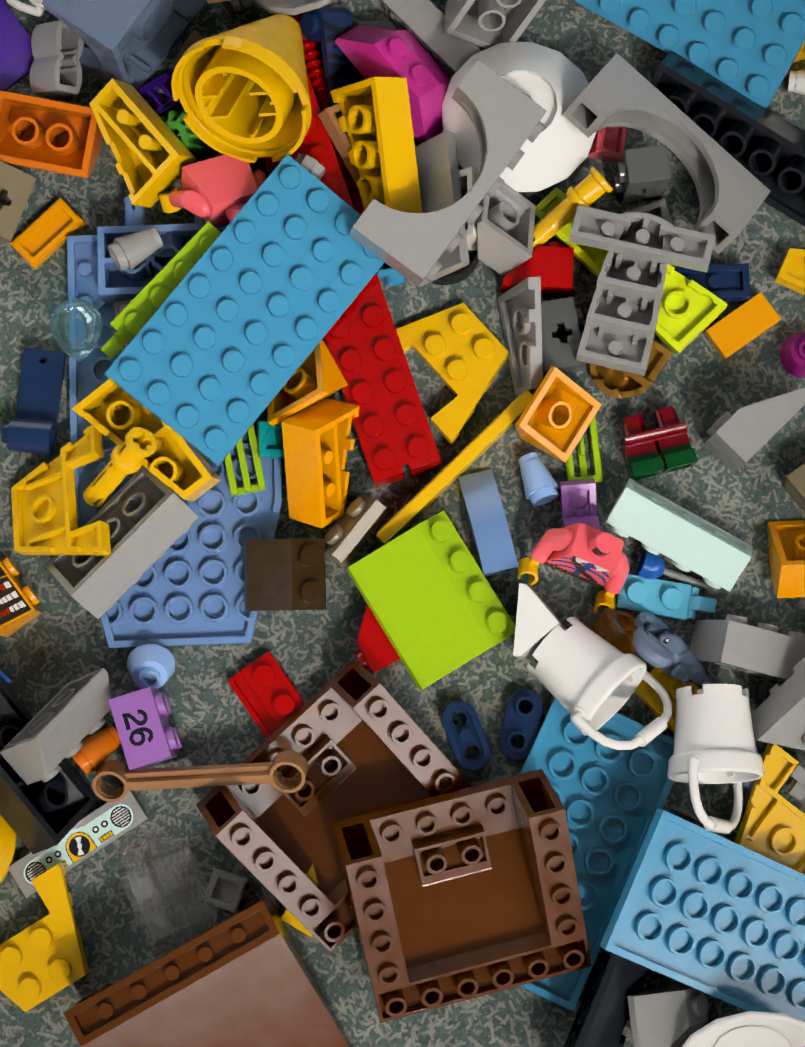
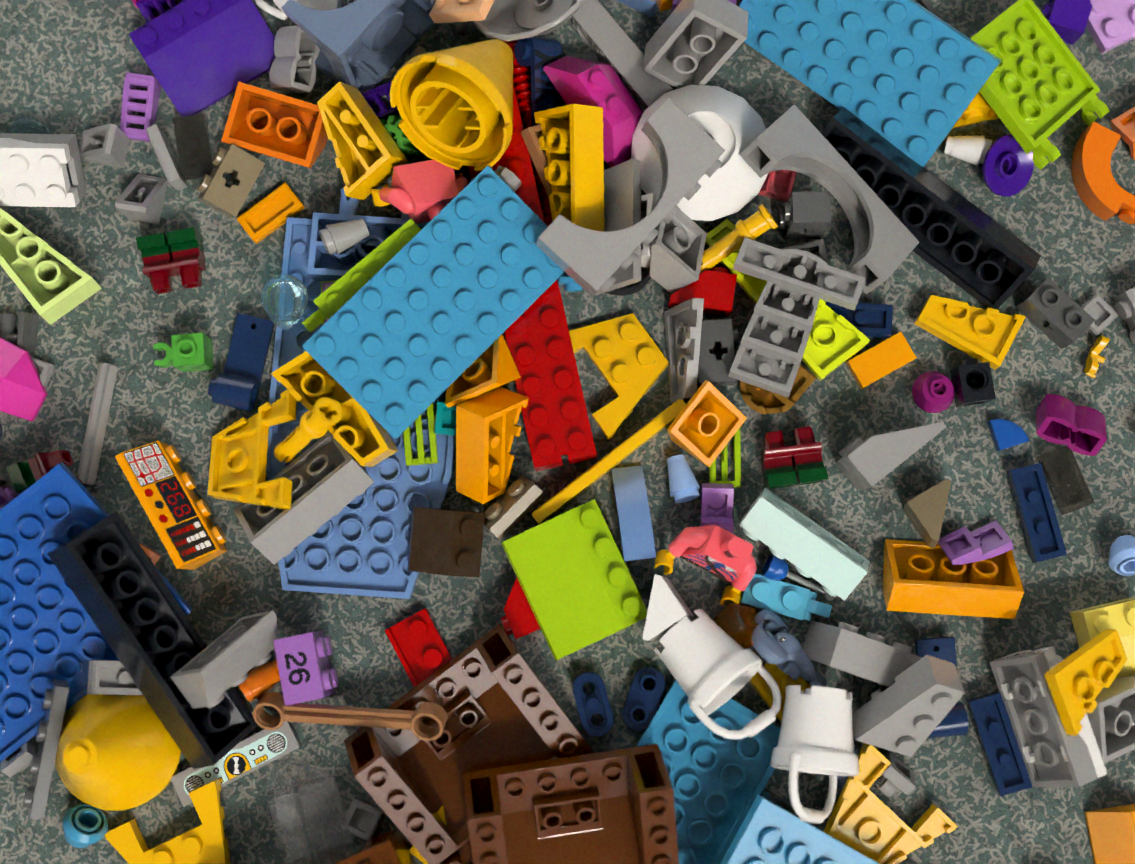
camera: 10 degrees right, 0 degrees up
light blue cone [127,644,175,689] -> none

